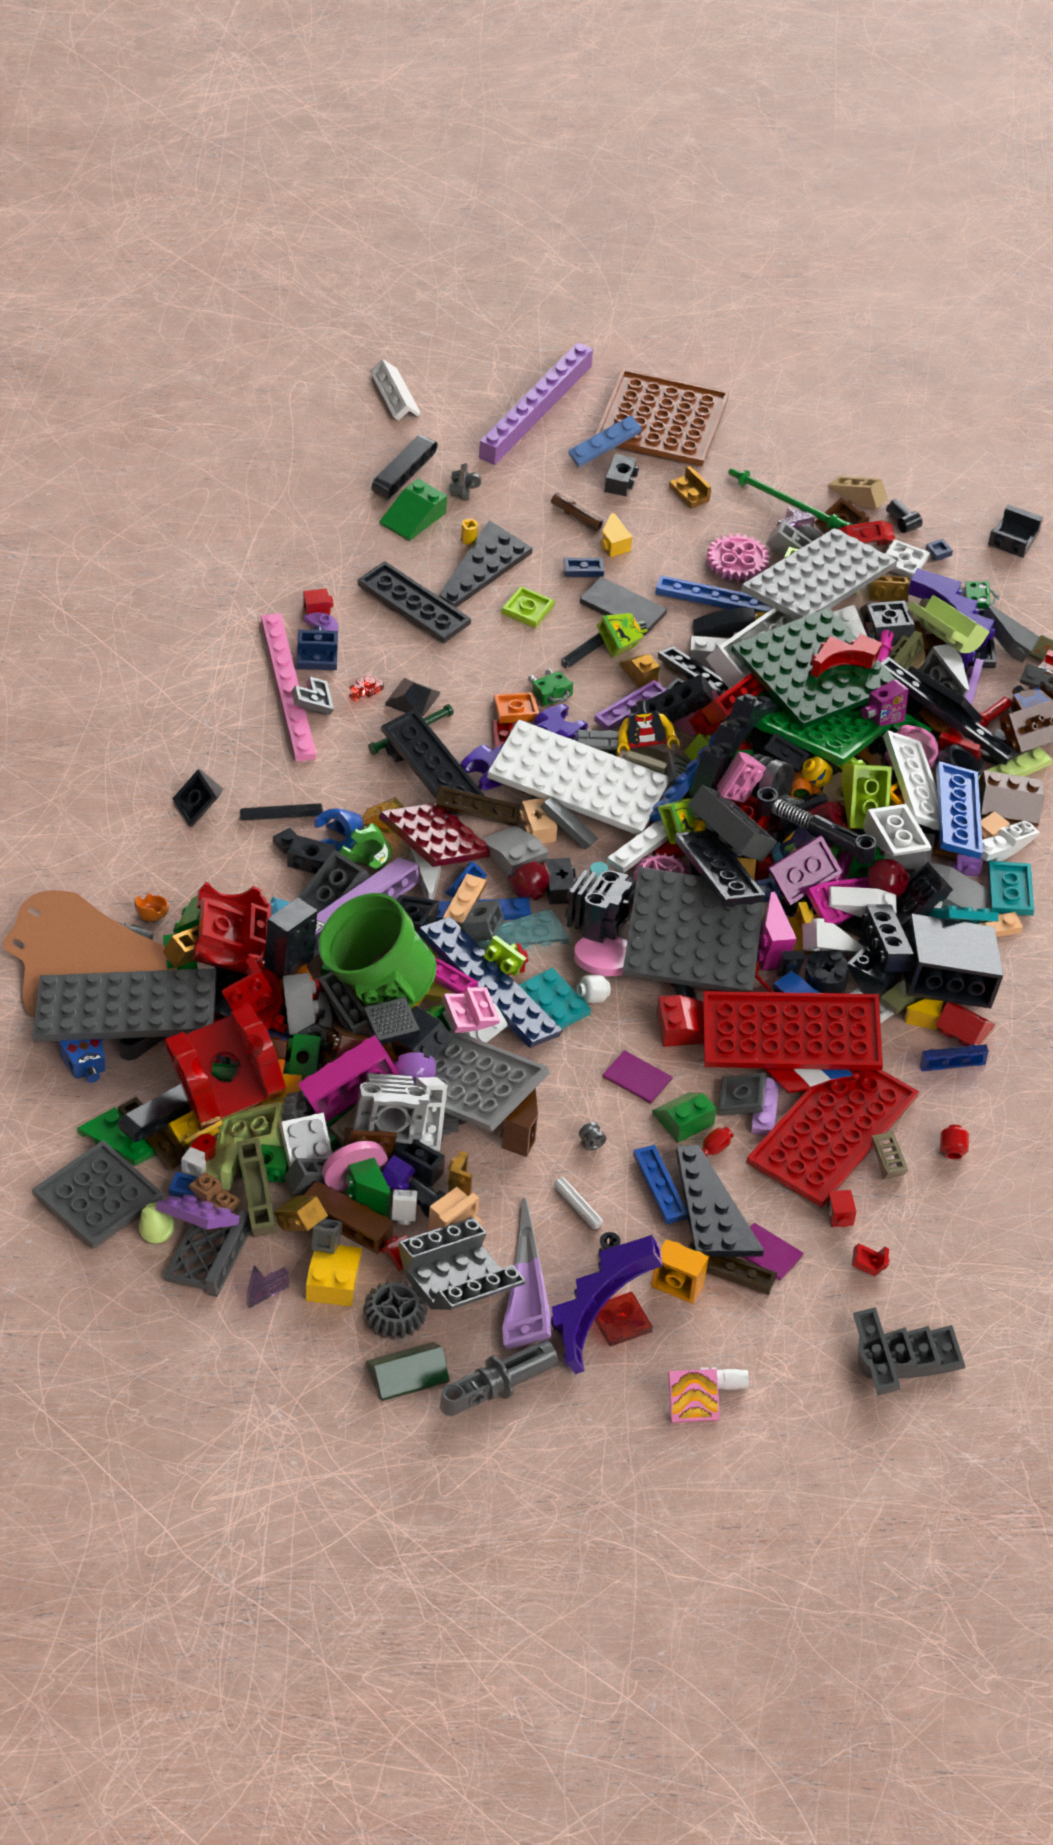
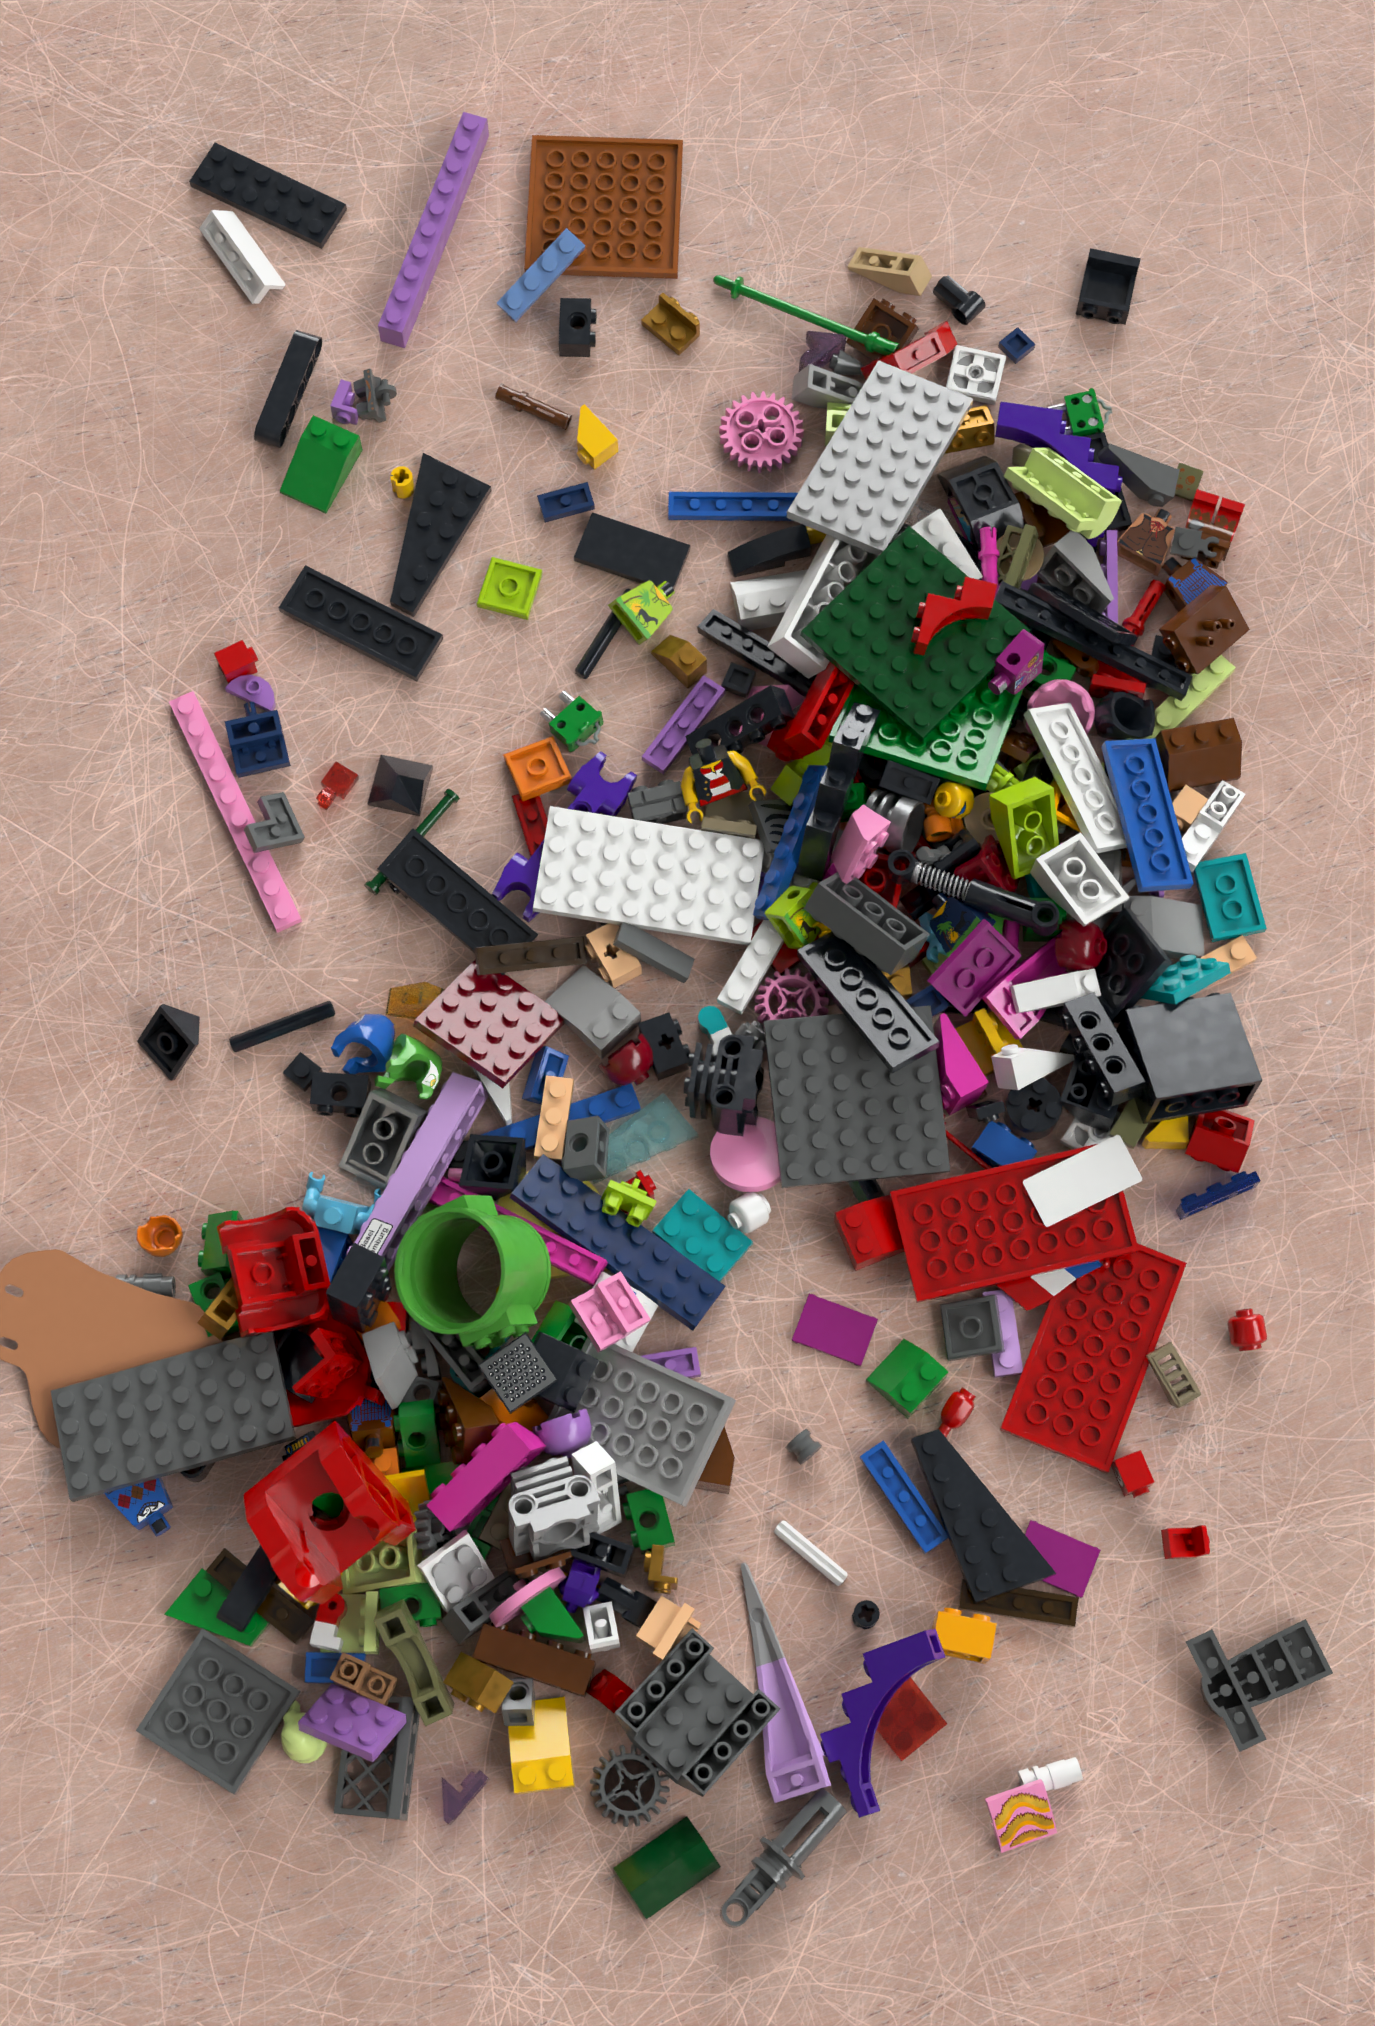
camera: 10 degrees left, 25 degrees up
none -> black plate [189,142,347,249]
none -> medium lavender bracket [330,379,359,425]
none -> green brick [622,1489,675,1554]
none -> white sticker [1023,1135,1142,1227]
none -> torso [1117,509,1175,577]

